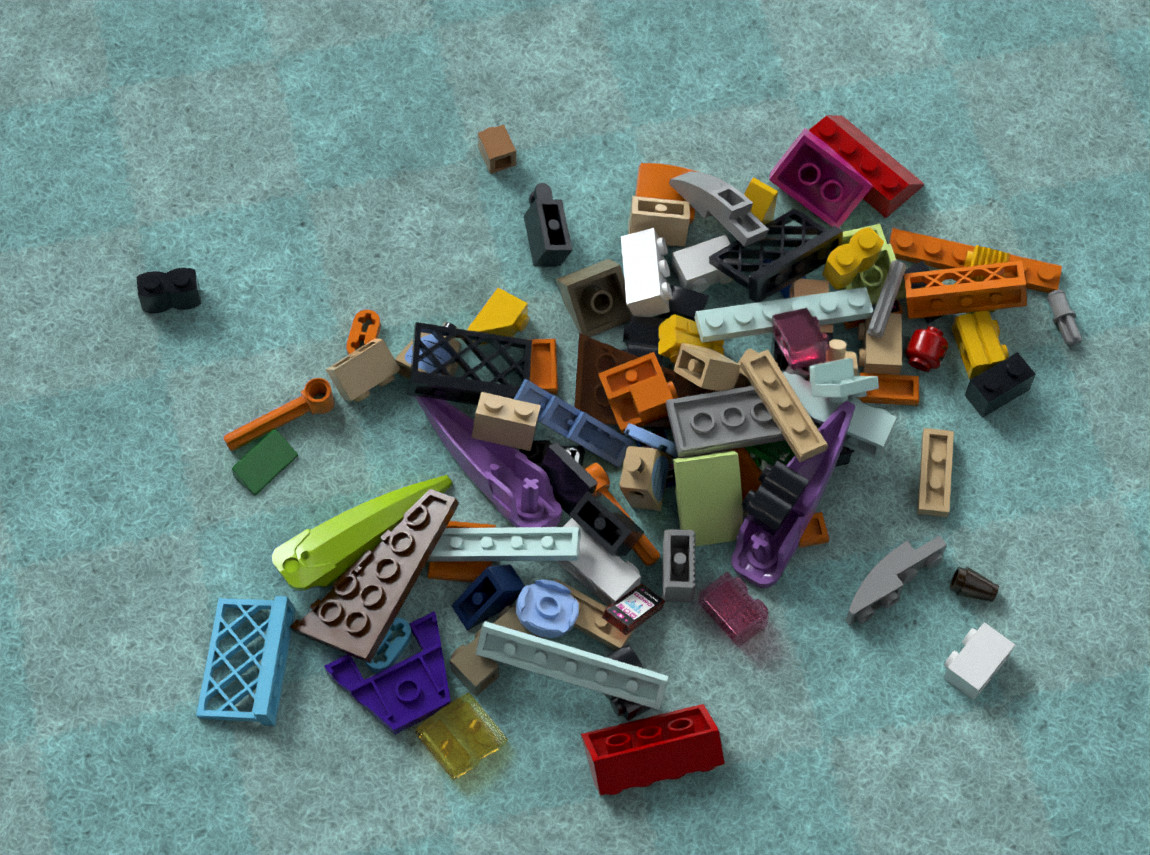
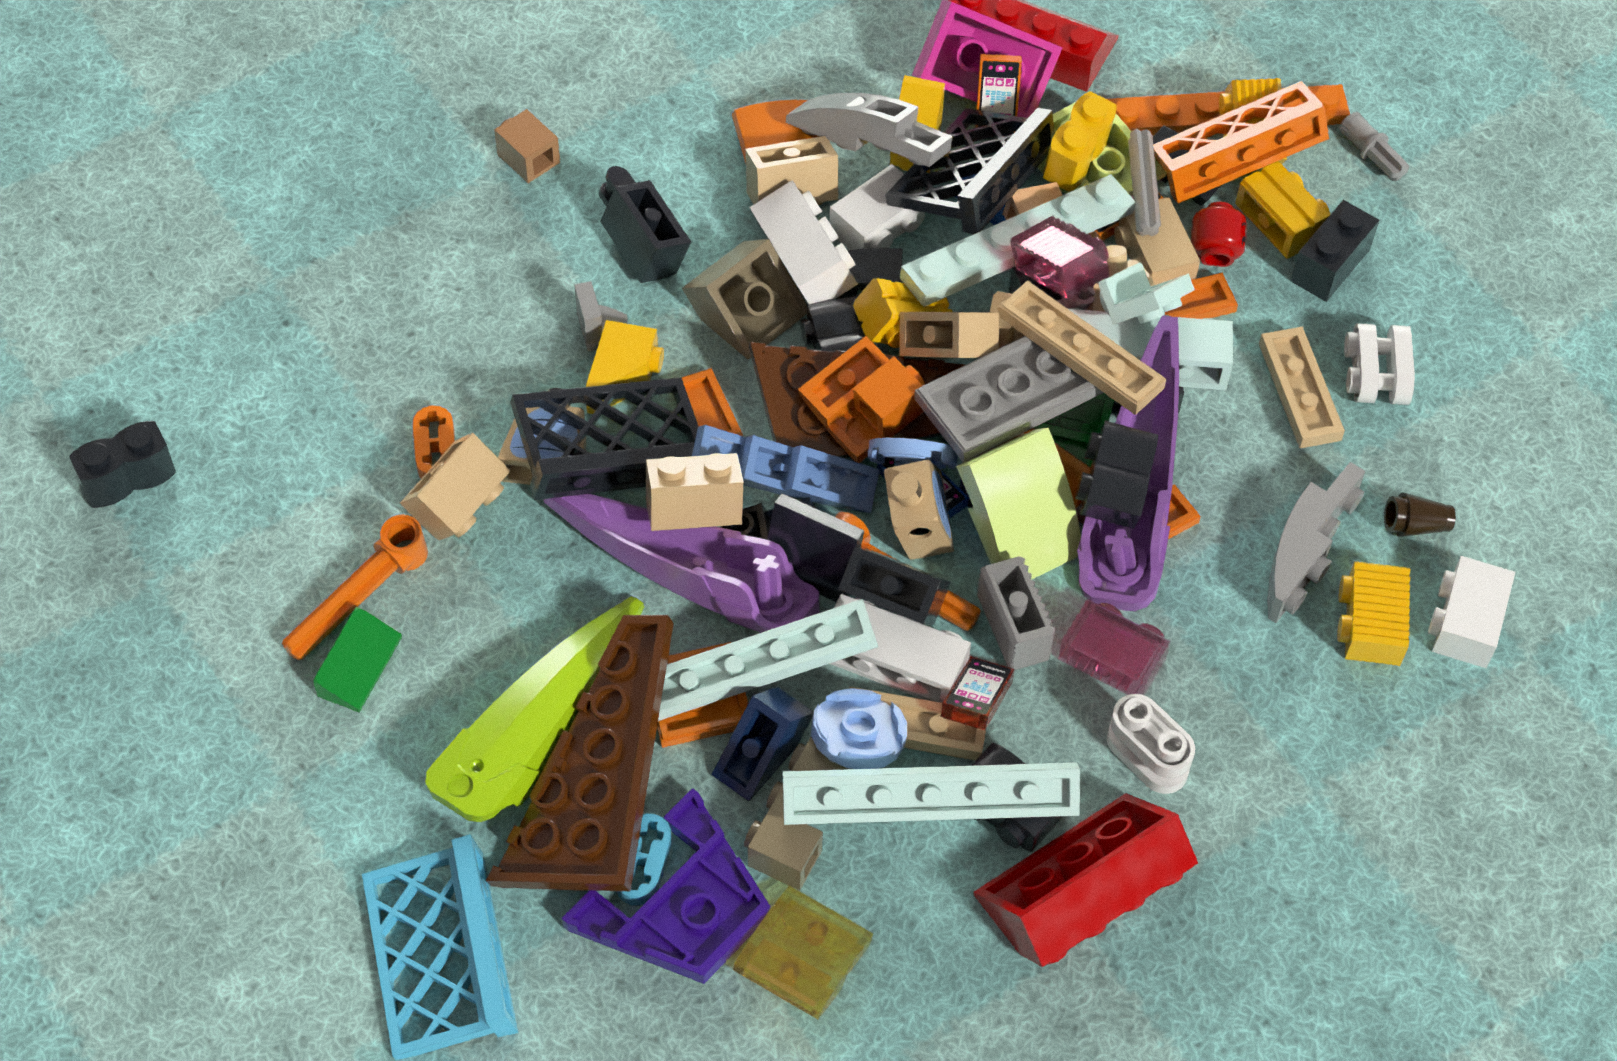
camera: 20 degrees left, 5 degrees down
none -> light grey tile [574,281,628,351]
none -> tile [975,54,1022,137]
none -> white brick [1107,694,1195,794]
none -> yellow brick [1337,561,1411,666]
none -> white brick [1344,323,1415,405]

